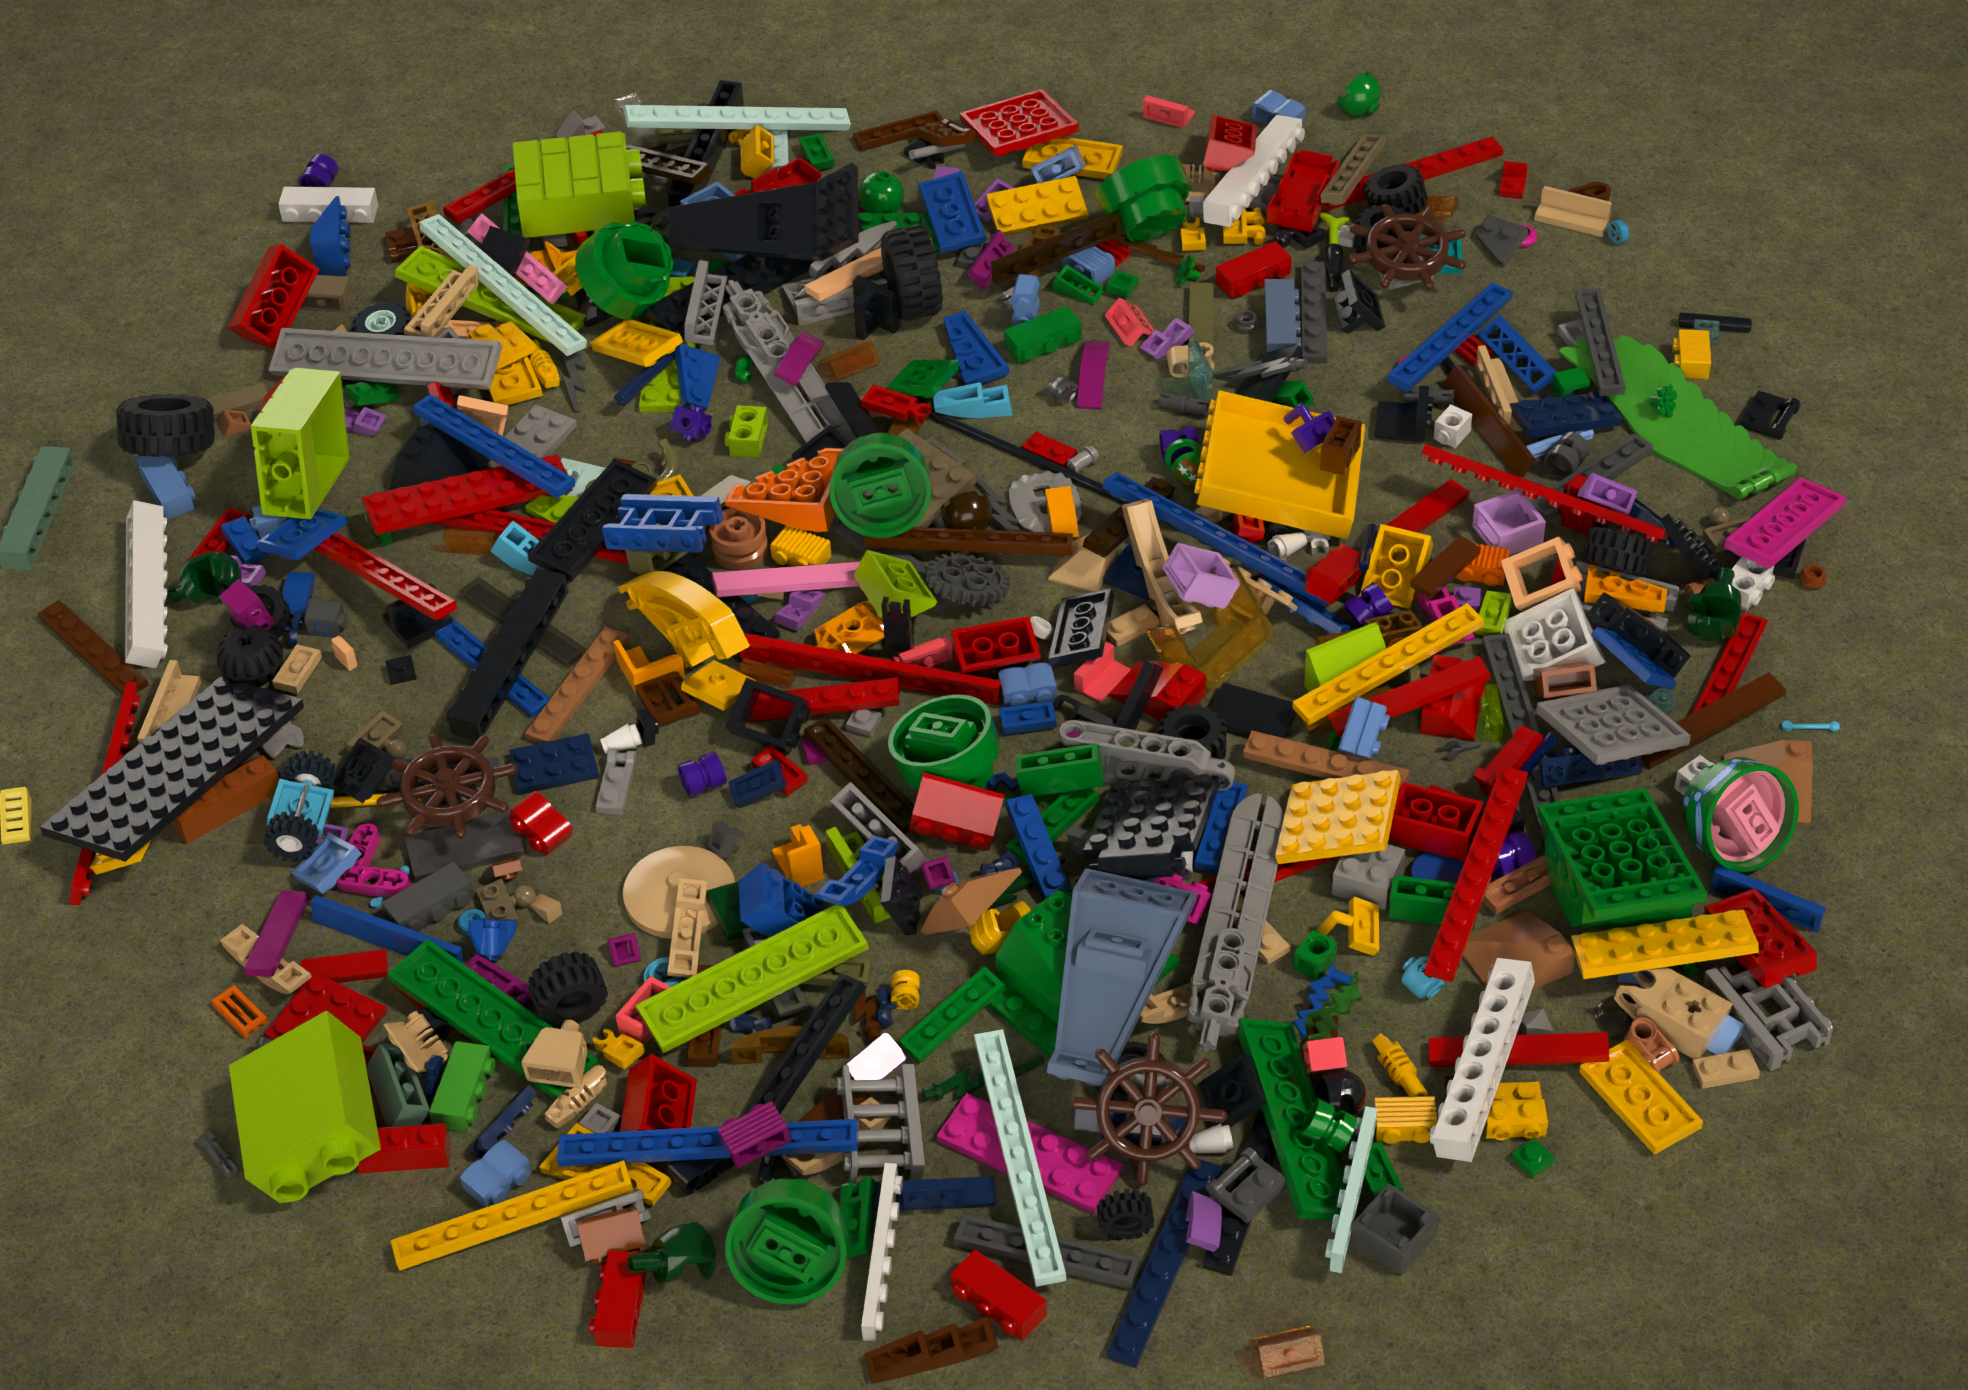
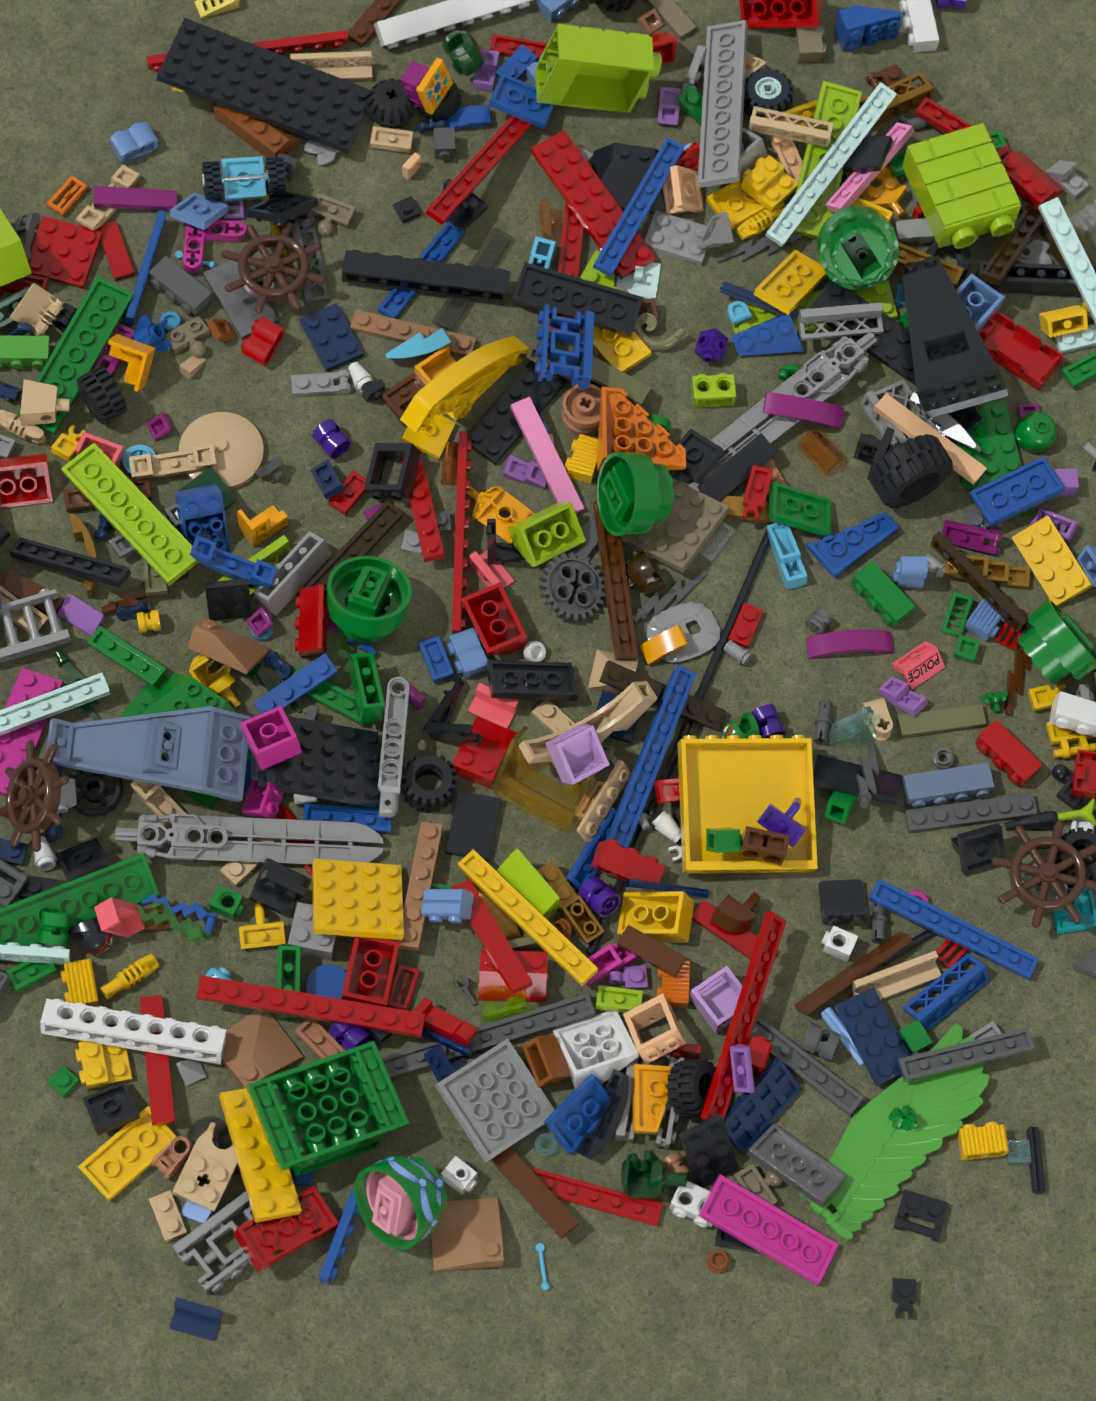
camera: 70 degrees right, 20 degrees up
none -> black plate [82,1081,141,1136]
none -> light orange panel [108,334,156,392]
none -> medium blue brick [110,122,158,164]
none -> dark blue panel [170,1297,222,1341]
none -> dark pink brick [240,706,302,770]
none -> black bracket [249,858,308,918]
none -> medium azure slope [385,328,453,359]
none -> light orange tile [416,58,453,115]
none -> light grey slope [697,211,734,249]
none -> green brick [706,827,742,853]
none -> reddish brown brick [711,892,761,933]
none -> medium azure tile [727,301,752,326]
none -> flat silver tile [747,1123,848,1207]
none -> black plate [892,1278,916,1320]

